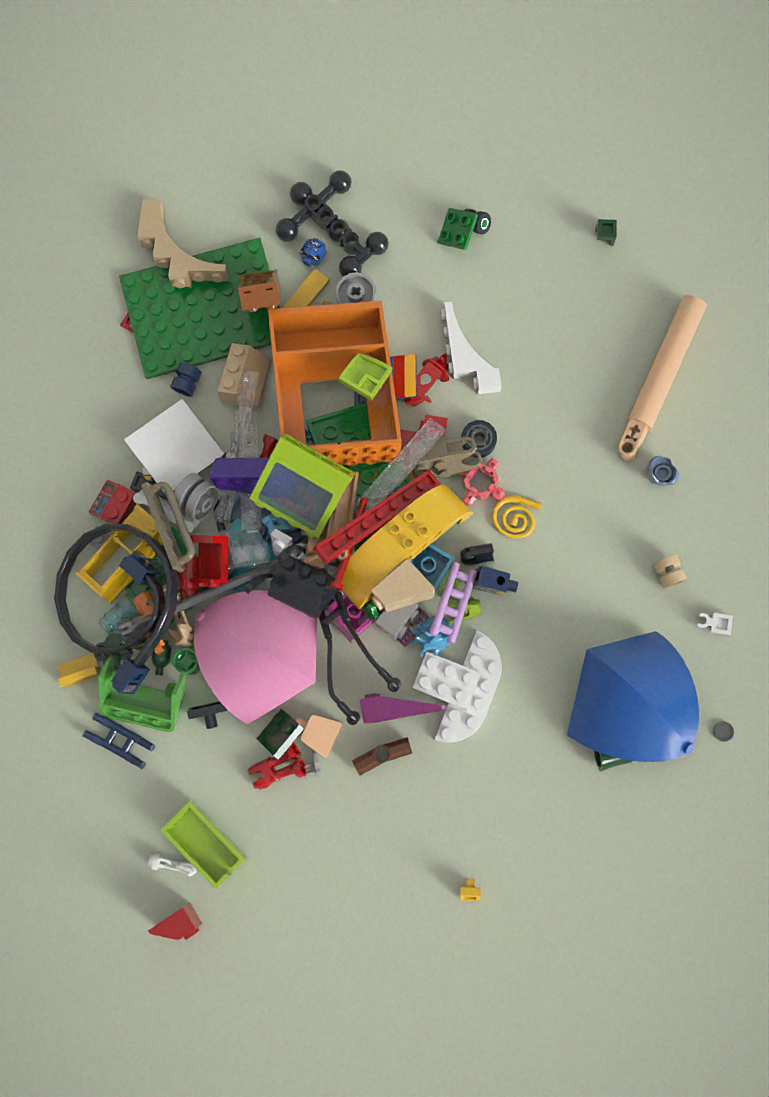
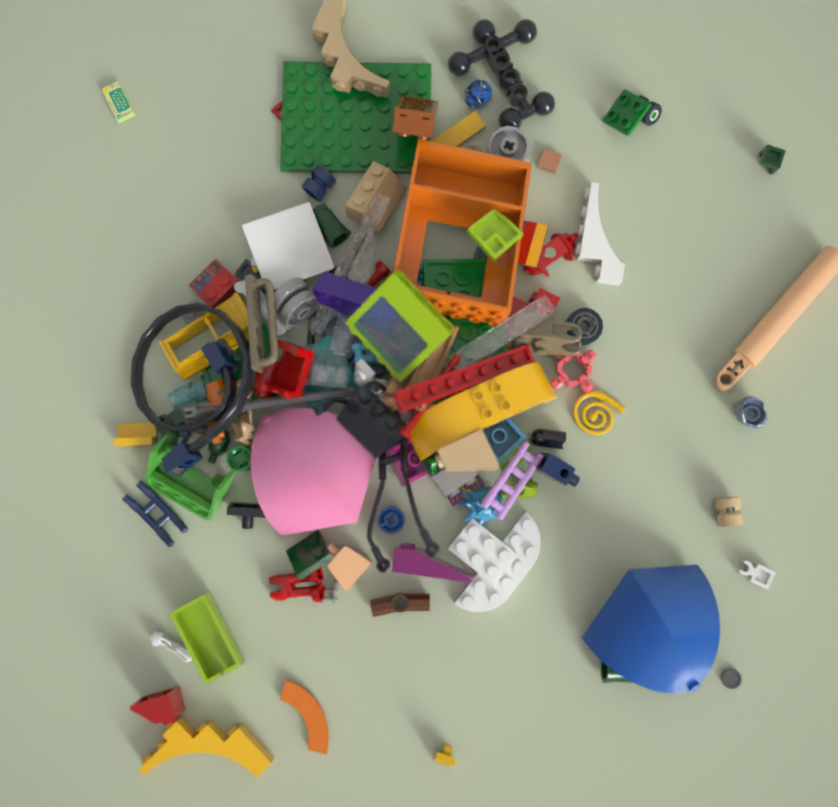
camera: 10 degrees right, 5 degrees up
none -> yellow arch [138,716,274,778]
none -> orange tile [280,679,329,754]
none -> dark green plant [313,203,351,248]
none -> blue wheel [378,506,405,534]
none -> nougat tile [538,148,562,174]

